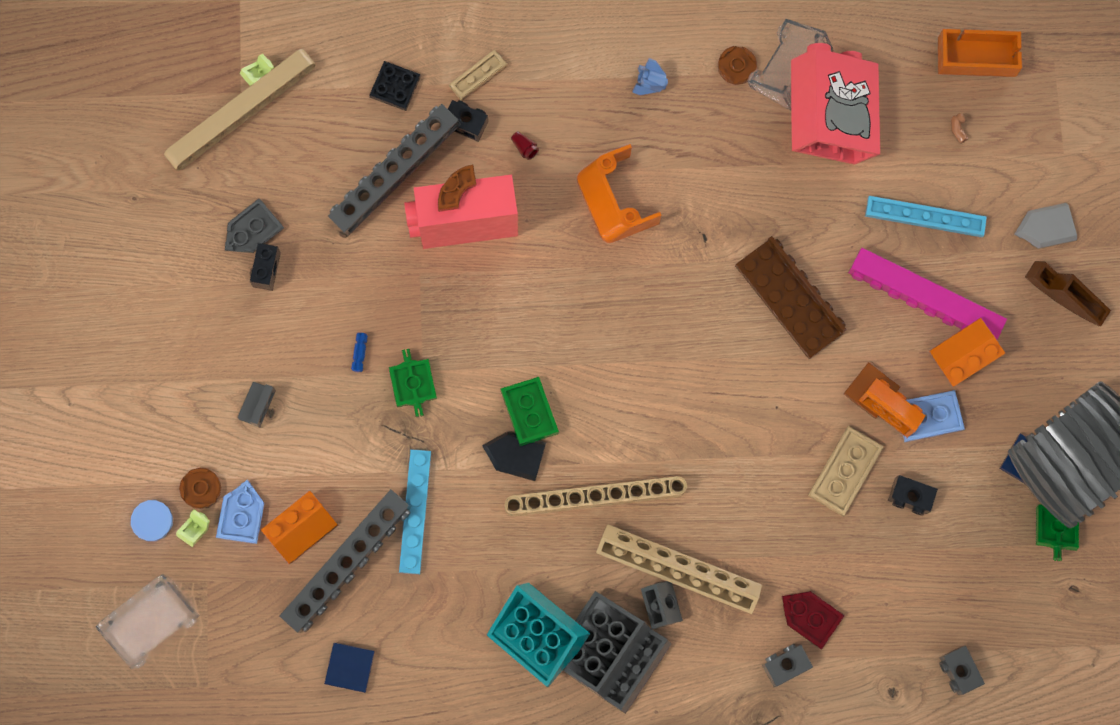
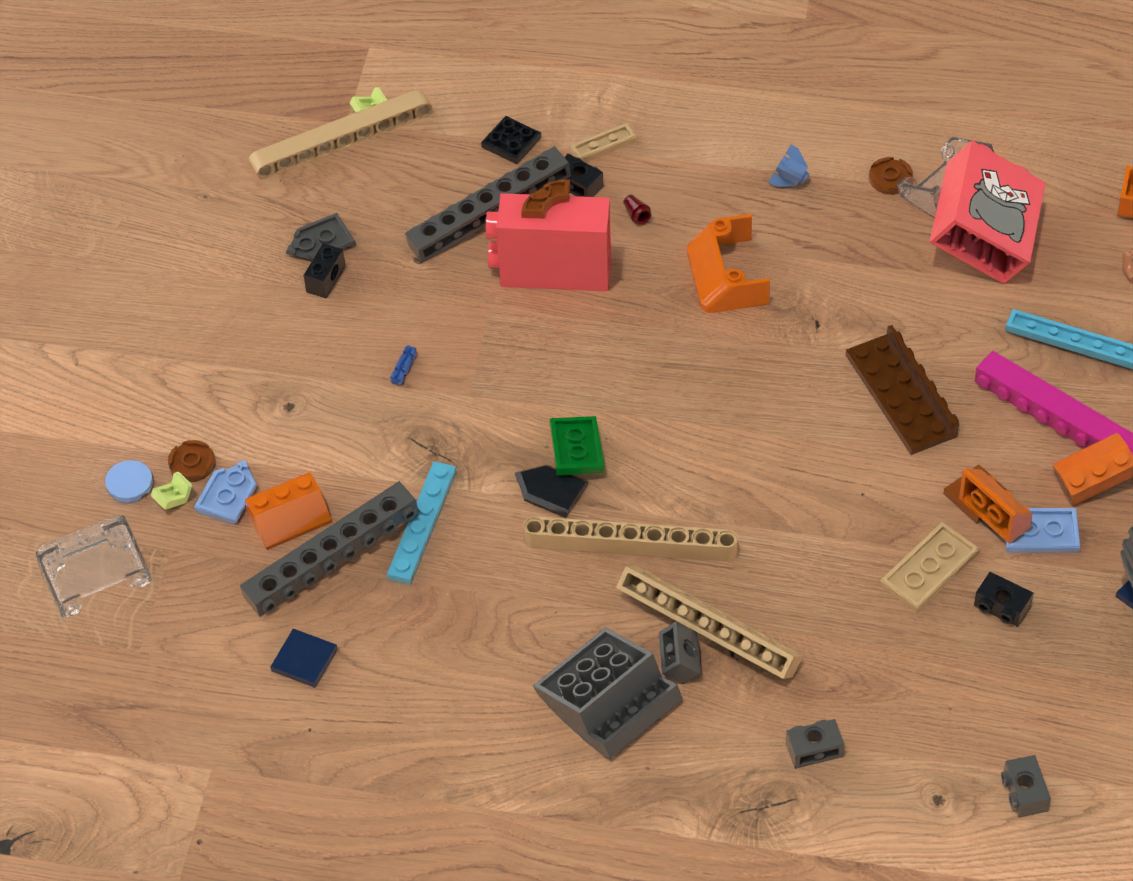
camera: 20 degrees right, 25 degrees down
dark grey panel [238,382,276,428] -> none
green plate [389,349,437,417] -> none
teal slope [487,583,590,687] -> none
dark red tile [782,591,845,650] -> none

